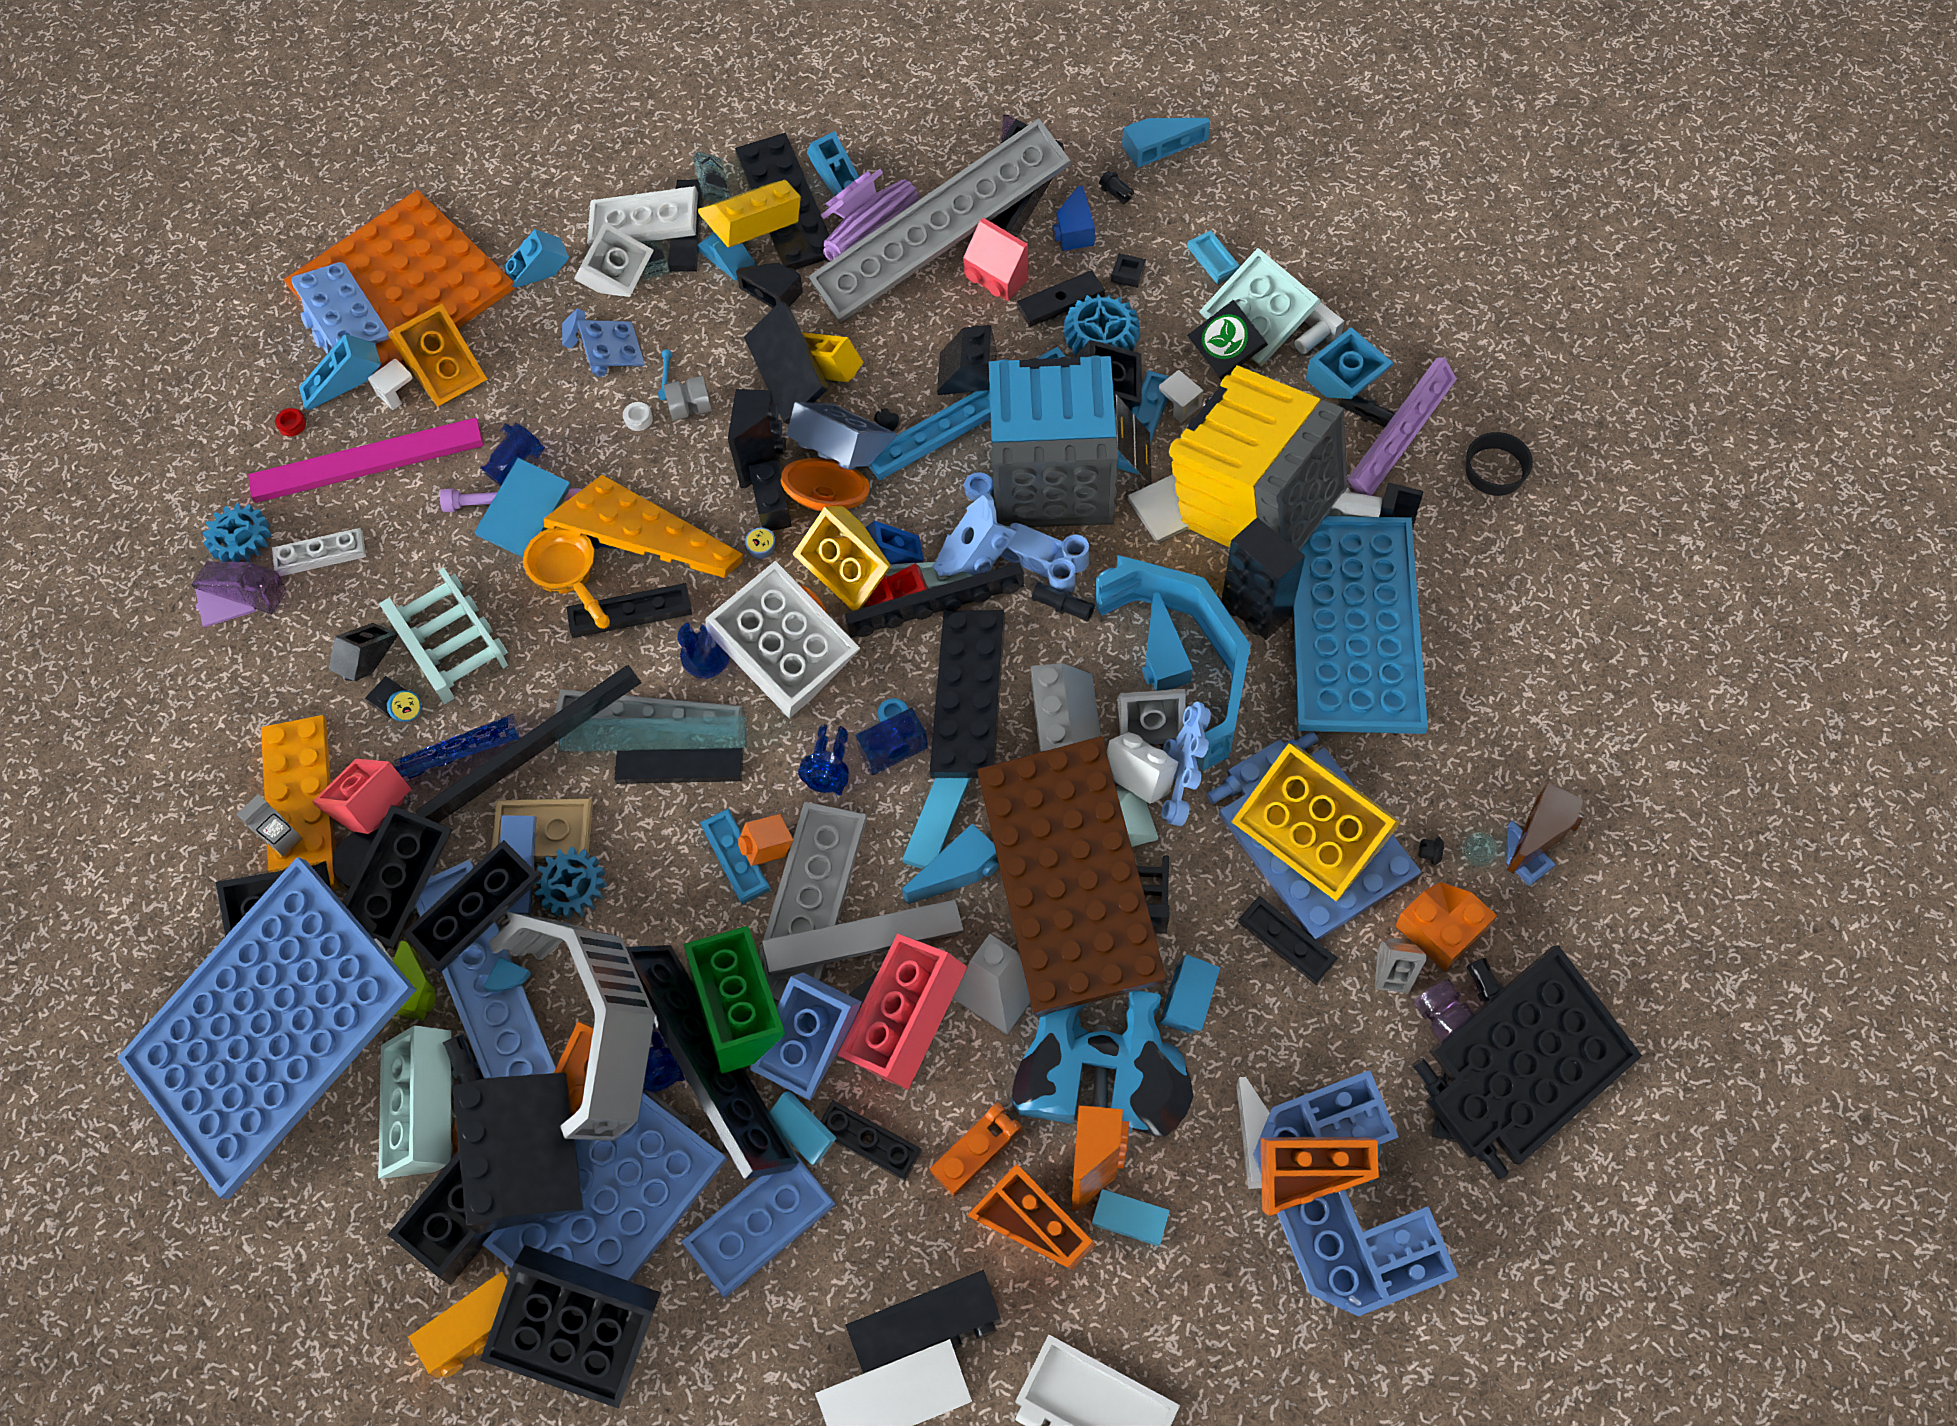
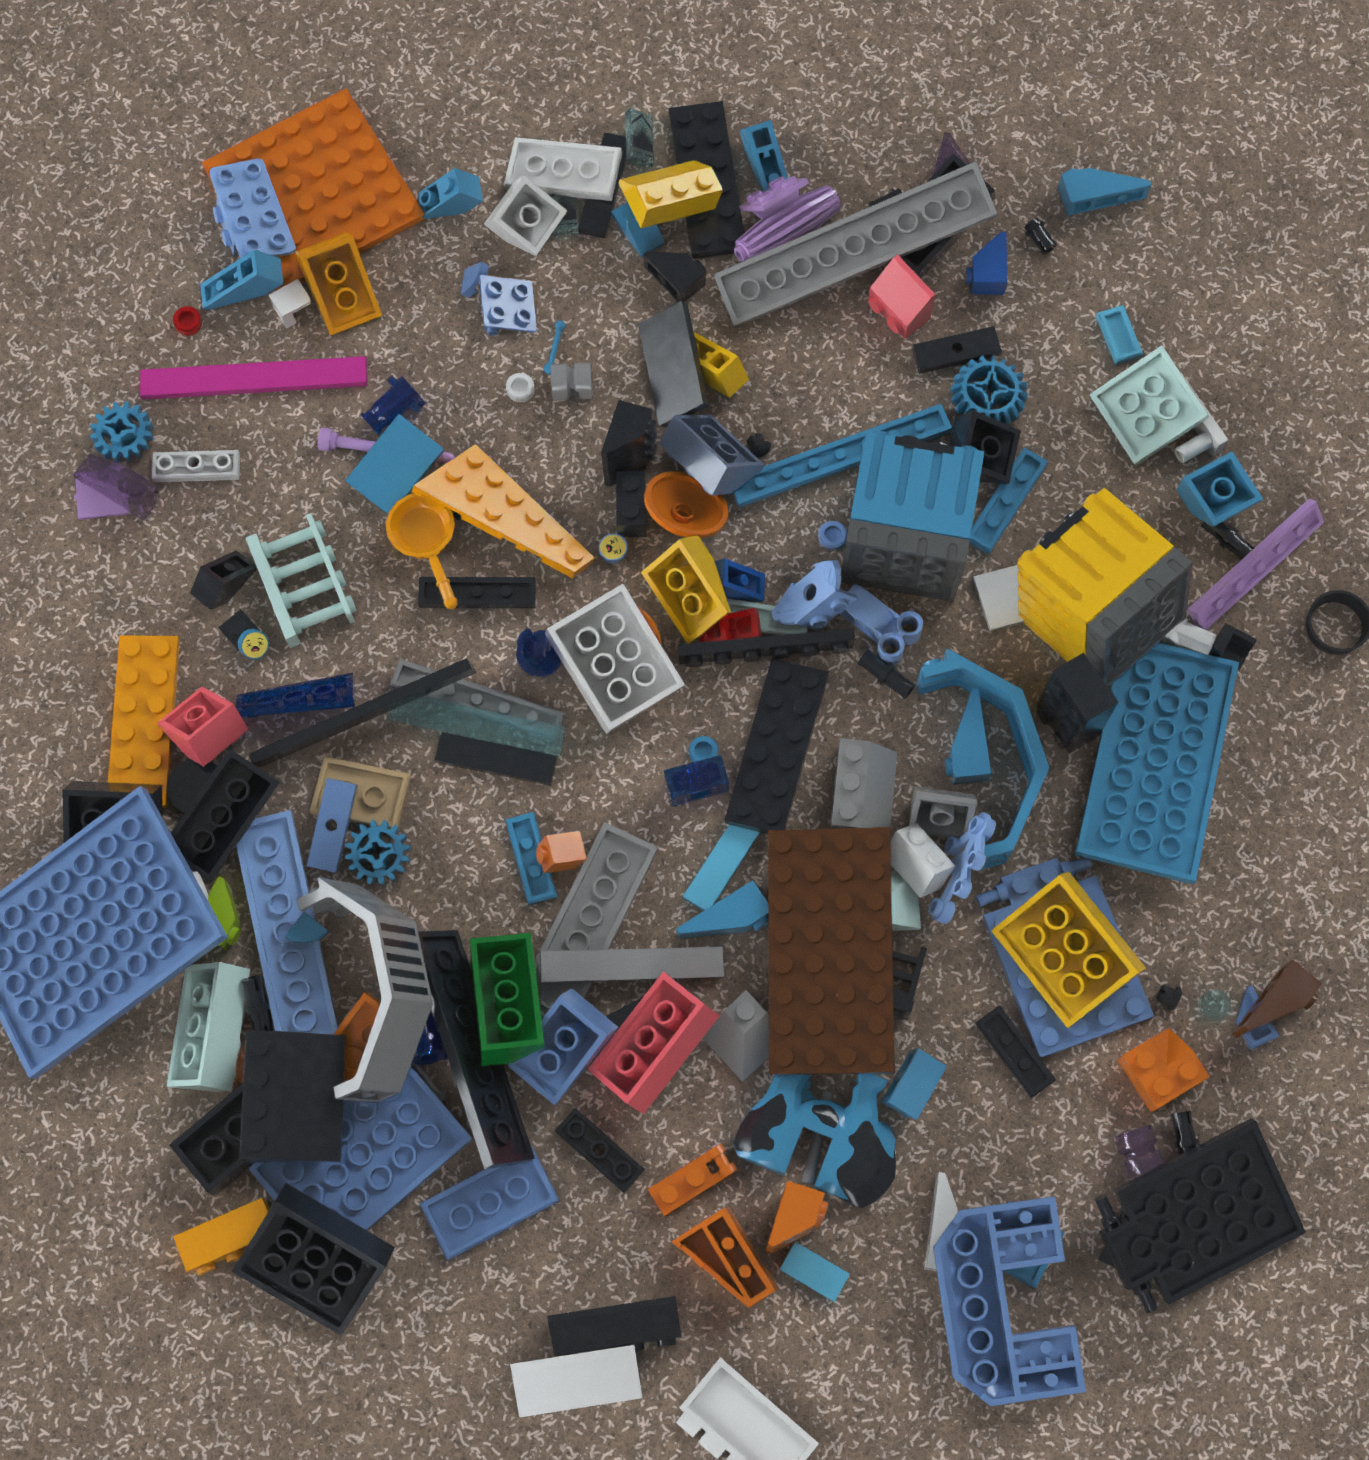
camera: 10 degrees right, 10 degrees up
light grey leg [236,794,303,857] -> none
black slope [403,840,542,973] -> none
medium azure tile [770,1090,836,1166] -> none
clear blue piece [798,724,850,796] -> none
black slope [937,325,997,395] -> none
black plate [1111,253,1146,288] -> none
black sticker [1116,394,1152,485] -> none
white panel [1159,370,1204,423] -> none
slope [1187,300,1268,381] -> none
orange wedge [1260,1137,1379,1216] -> none
light grey slope [1375,938,1426,993] -> none

